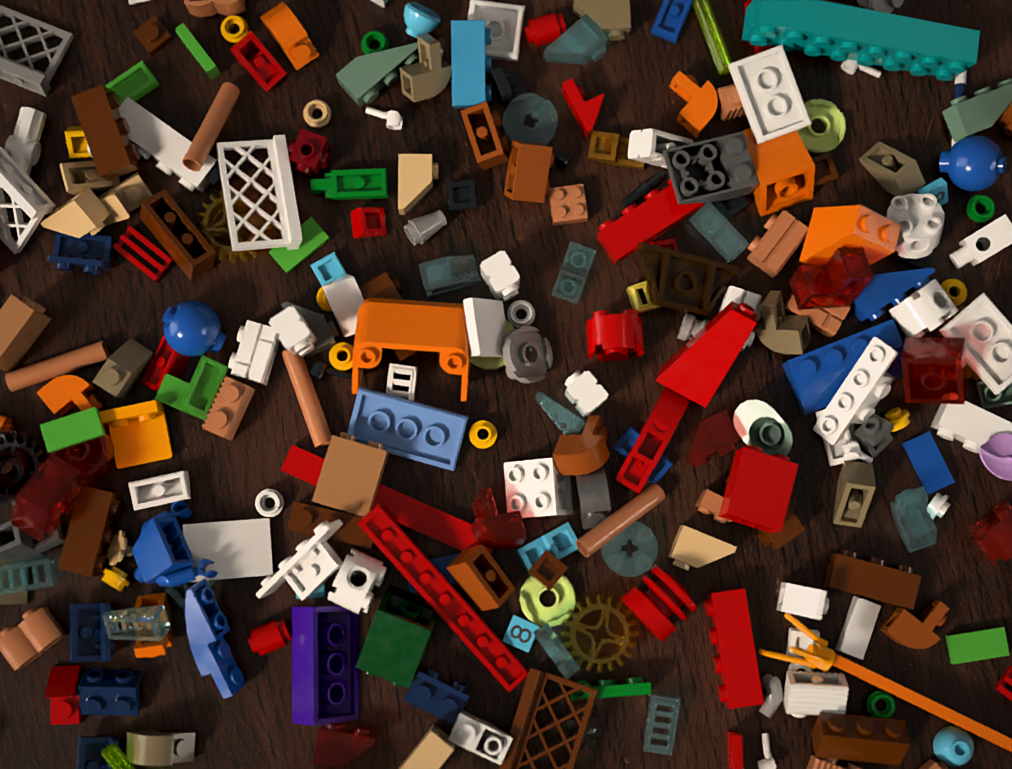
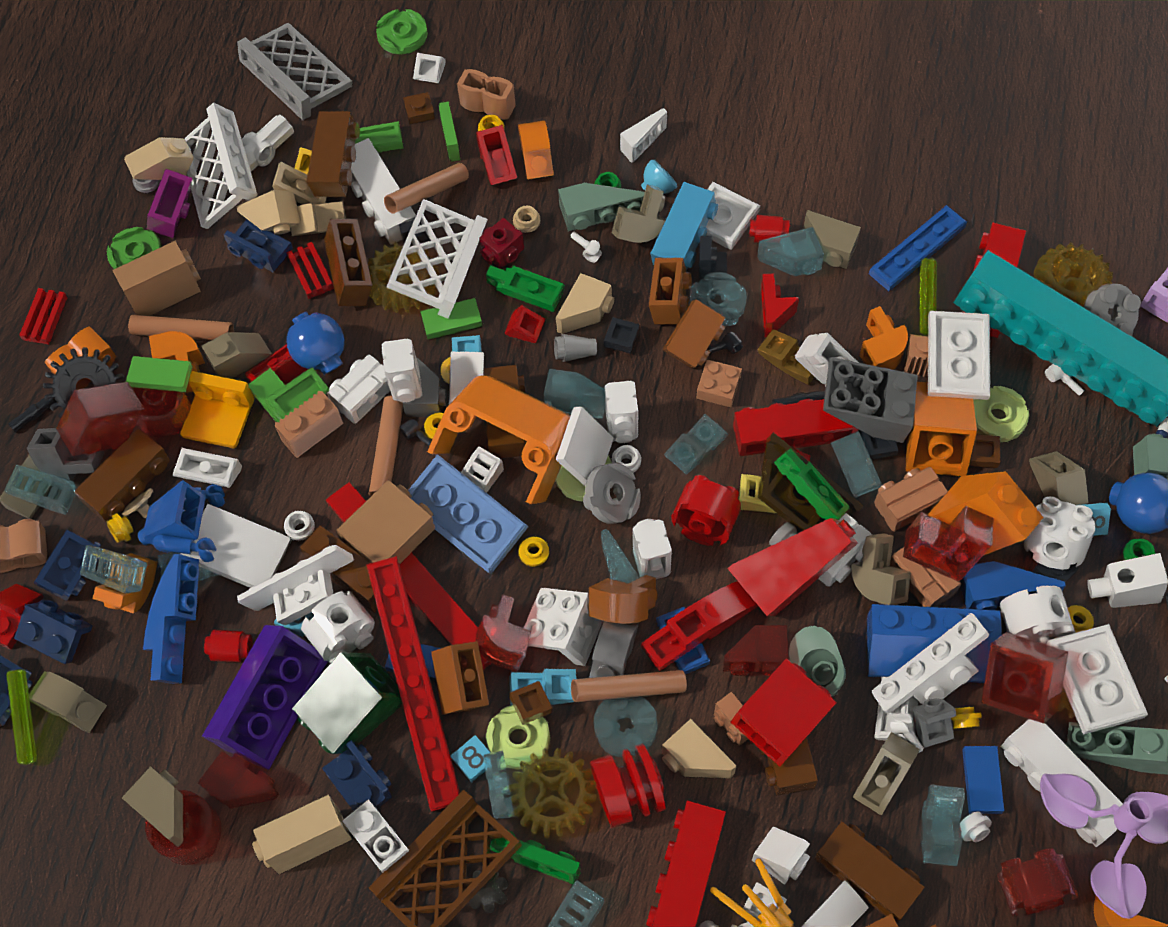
camera: 30 degrees right, 20 degrees down
none -> green hinge [774,448,849,520]

